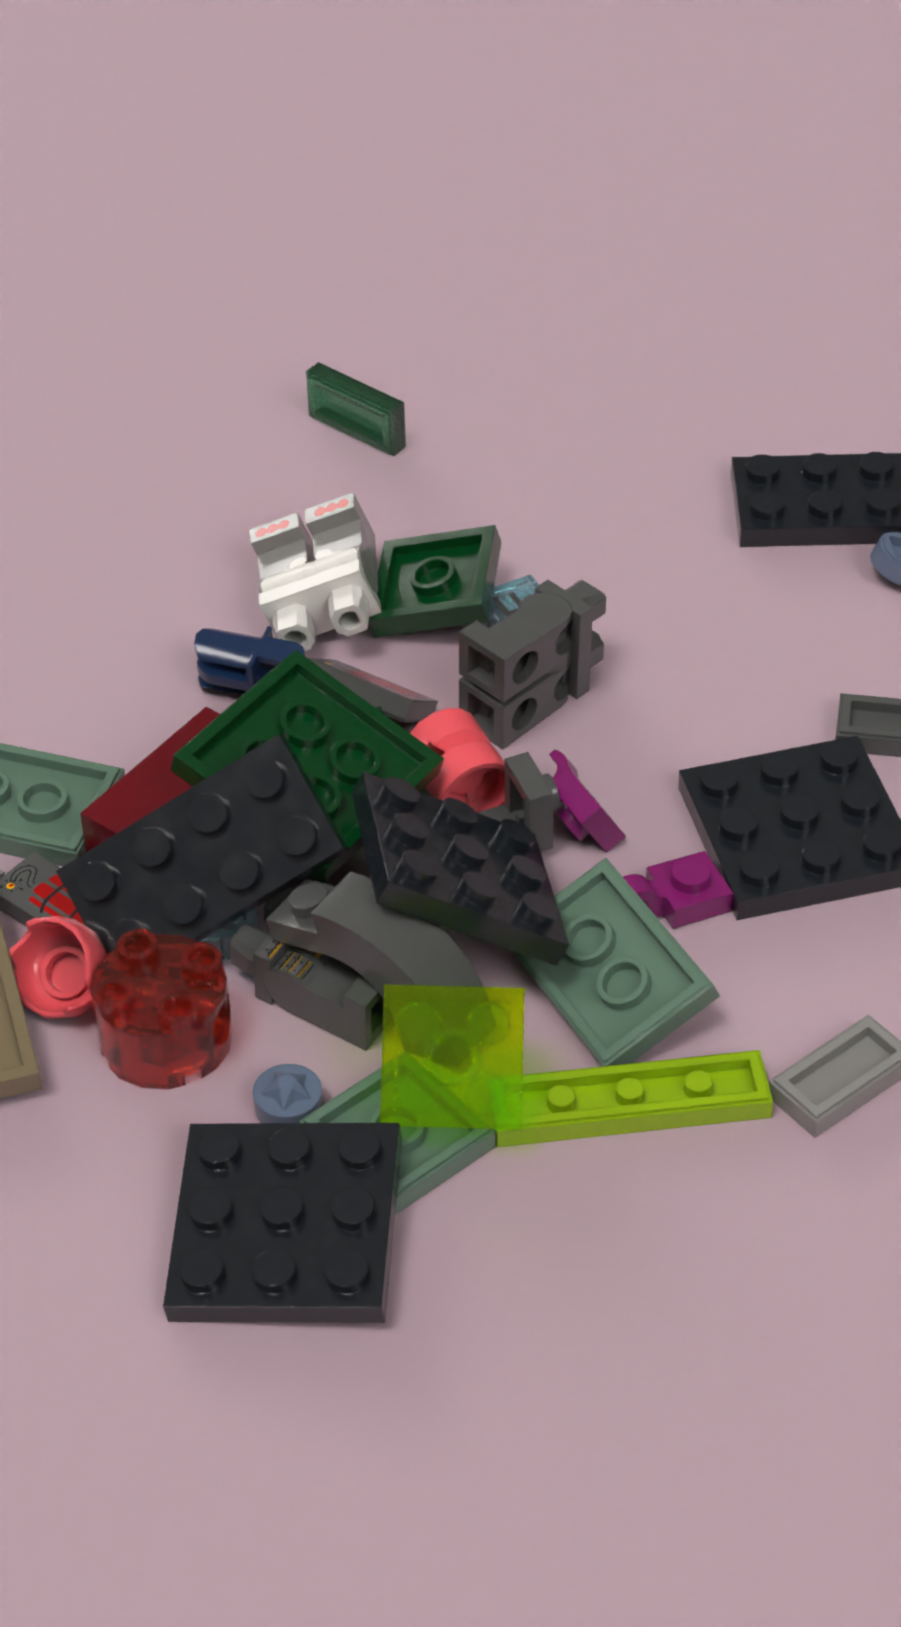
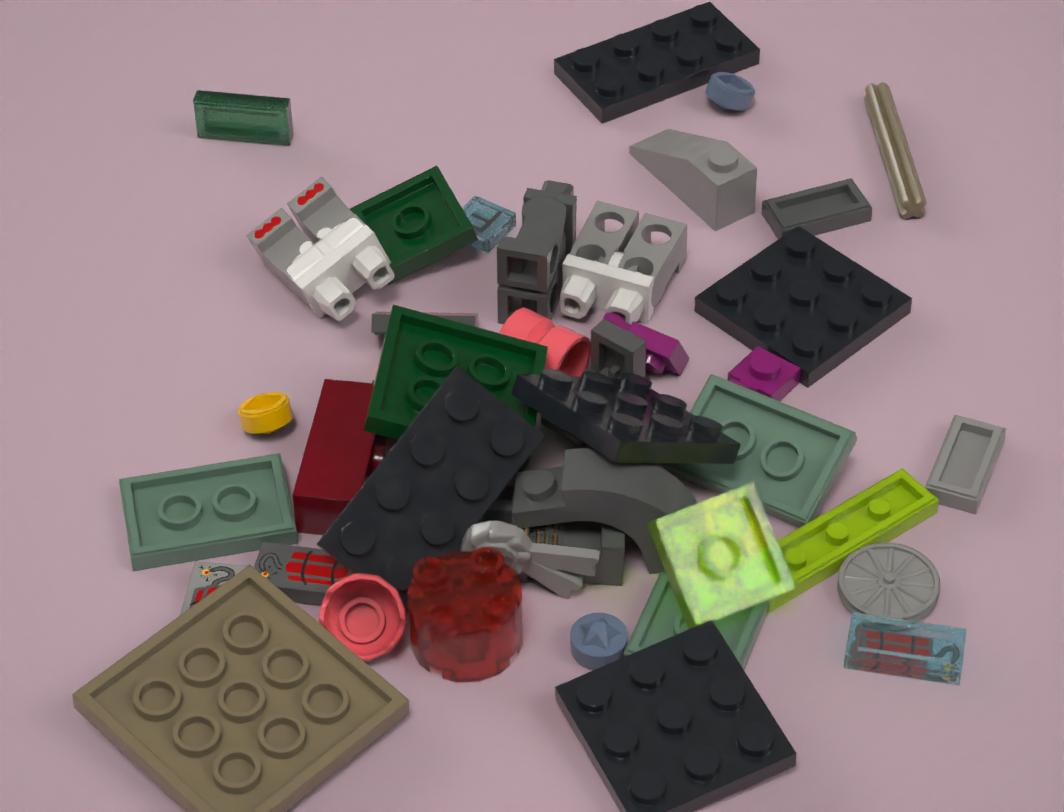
camera: 30 degrees left, 0 degrees up
dark blue arm [194,626,305,696] -> none
none -> yellow tile [238,392,294,434]
none -> light grey piece [461,520,600,599]
none -> hips [560,200,687,324]
none -> light grey slope [629,129,757,231]
none -> light grey wheel [837,542,940,627]
none -> clear light blue tile [844,612,966,685]

